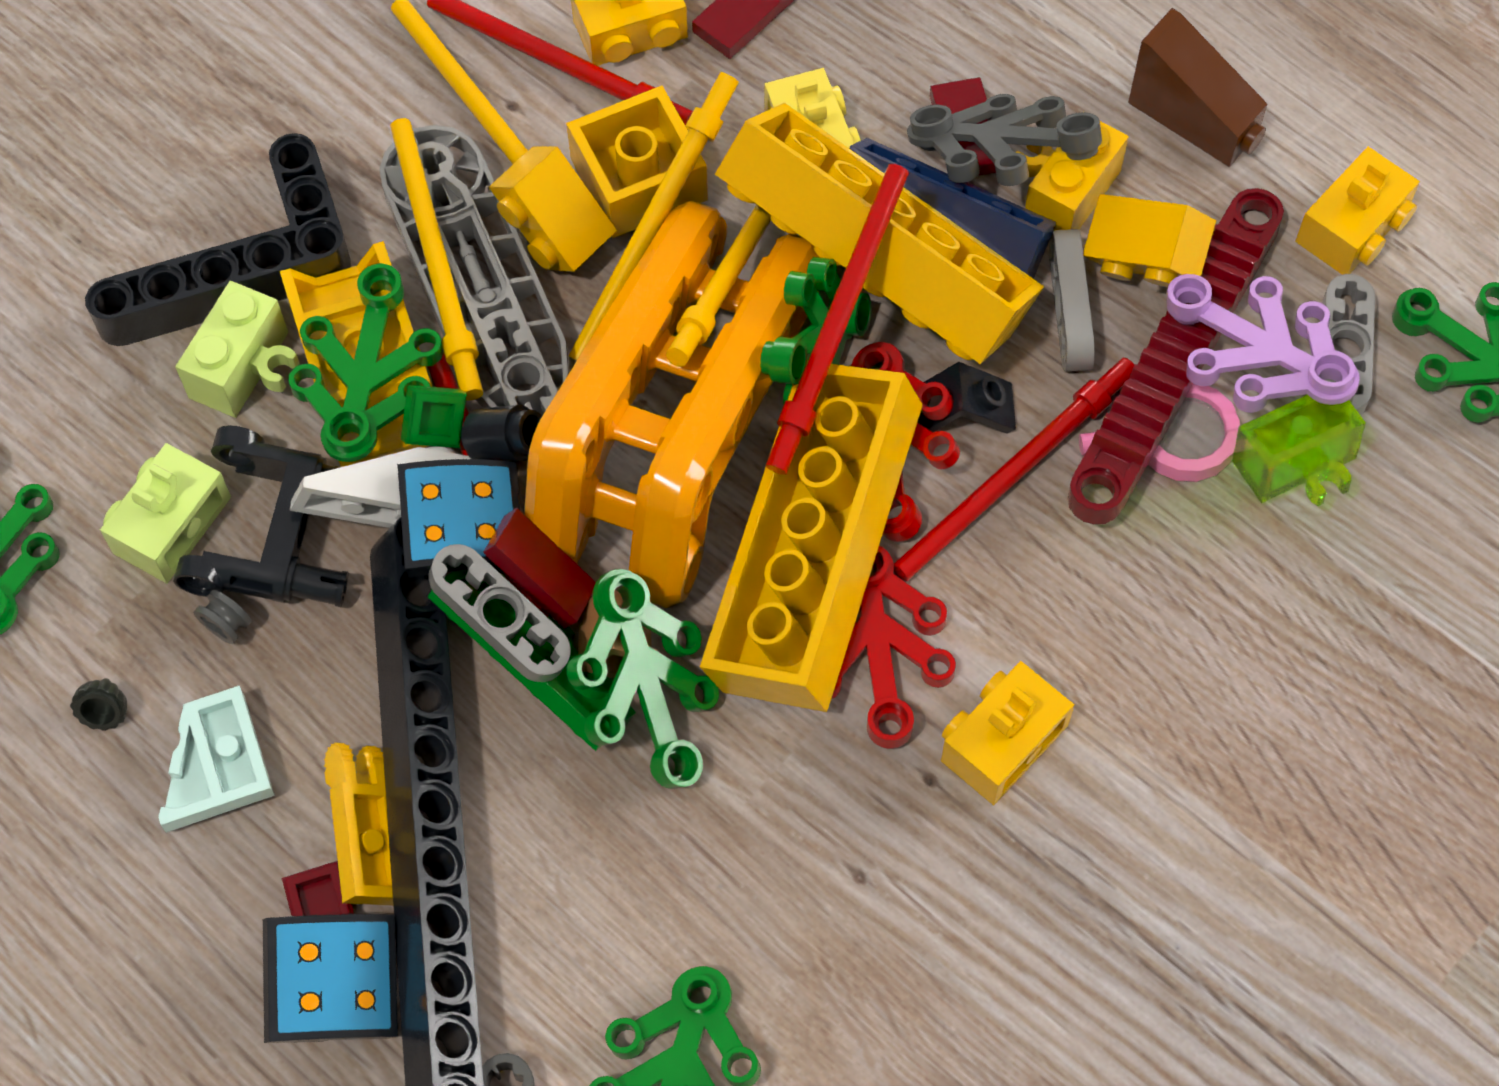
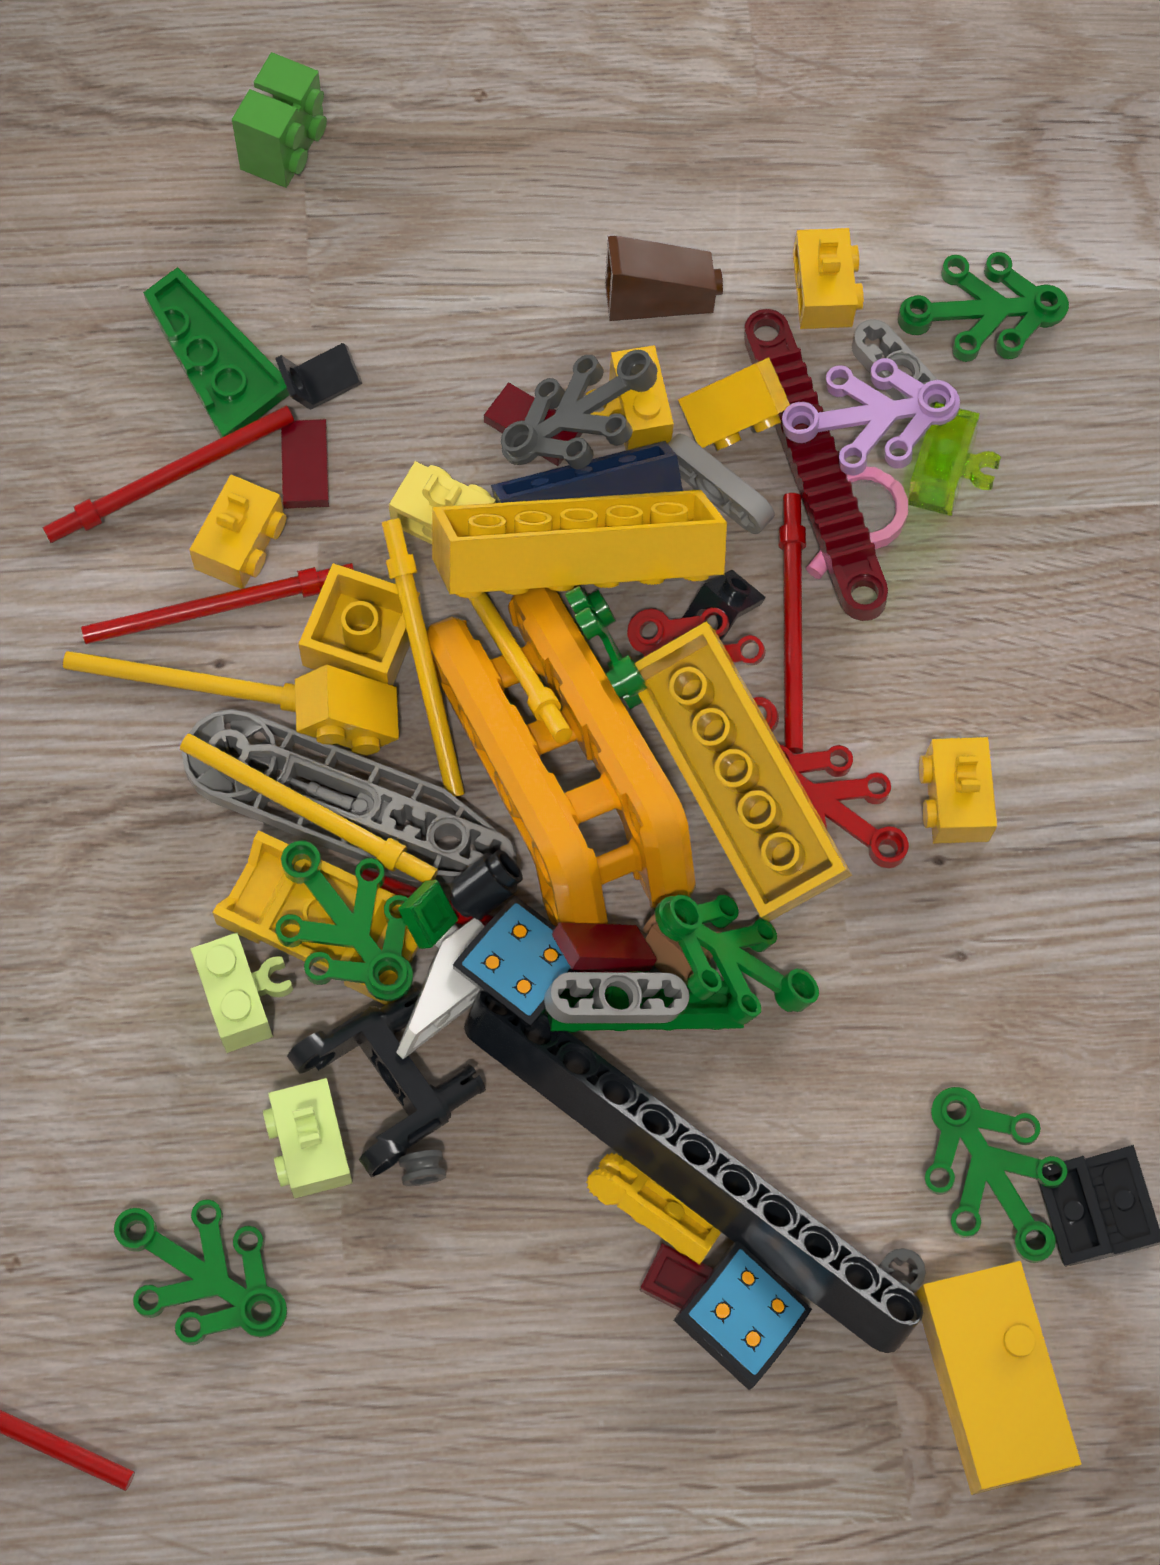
camera: 50 degrees left, 5 degrees up
pearl dark grey piece [70,678,127,731] -> none
black beam [85,133,351,346] -> none
light aqua wing [159,685,275,833] -> none
red bar [765,164,909,475] -> none

